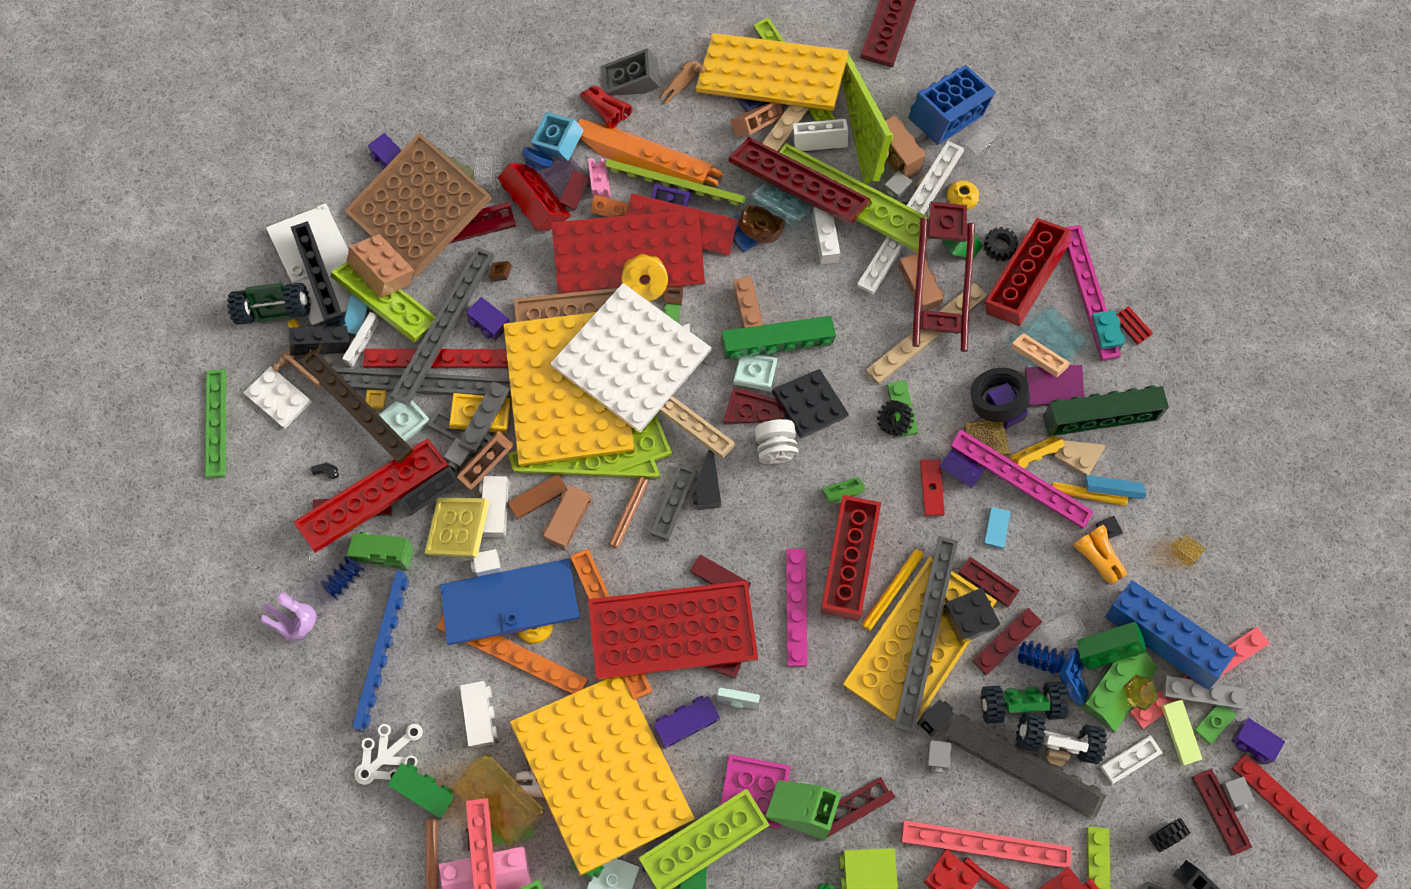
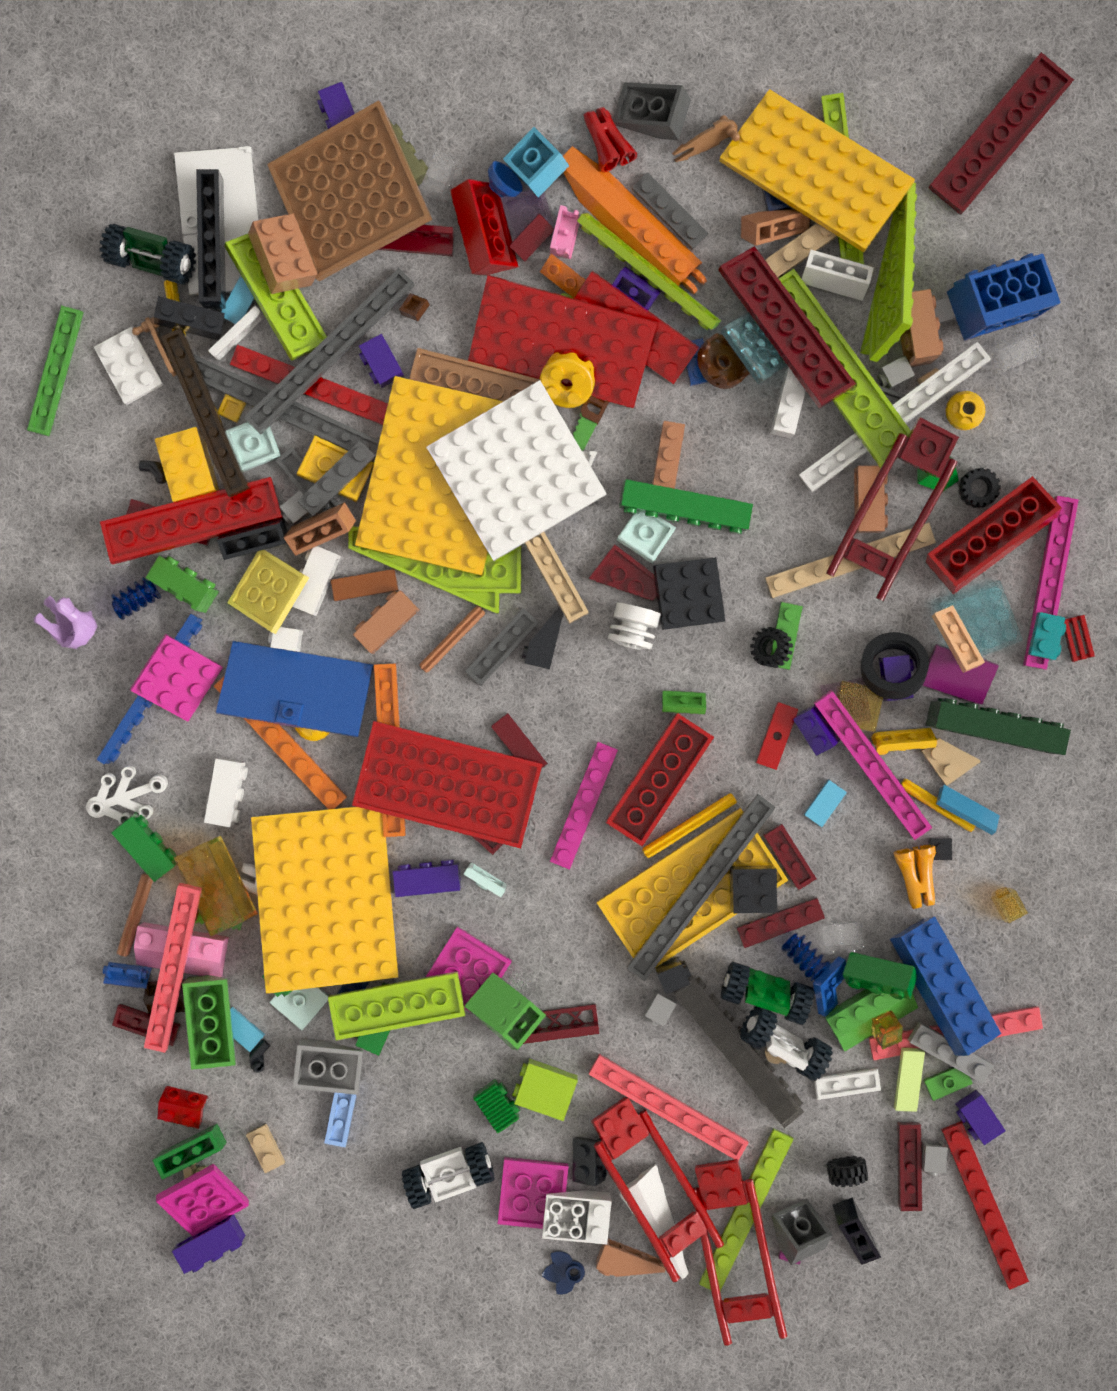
camera: 20 degrees right, 20 degrees up
none -> dark pink plate [130,634,223,722]
none -> yellow brick [155,427,219,502]
none -> dark grey plate [632,172,708,250]

